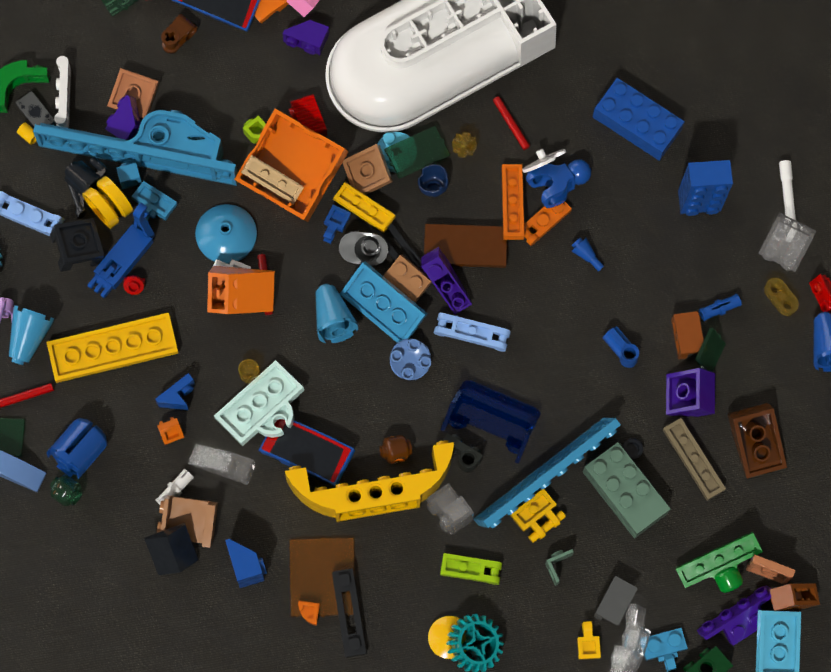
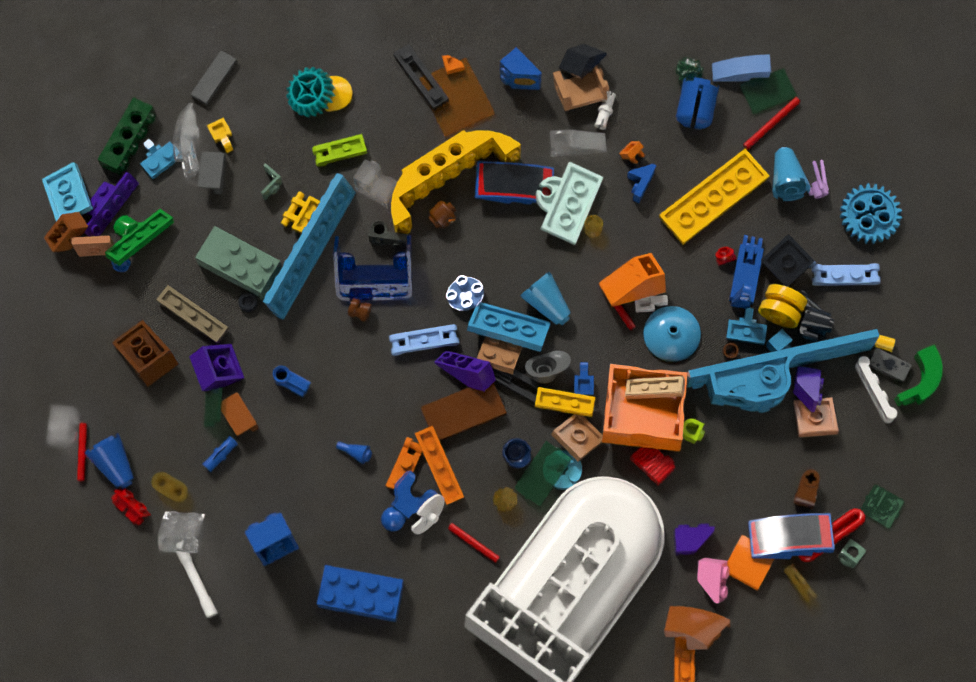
camera: 160 degrees right, 0 degrees up
none -> reddish brown wheel [347,298,372,322]
none -> reddish brown hinge [722,343,739,359]

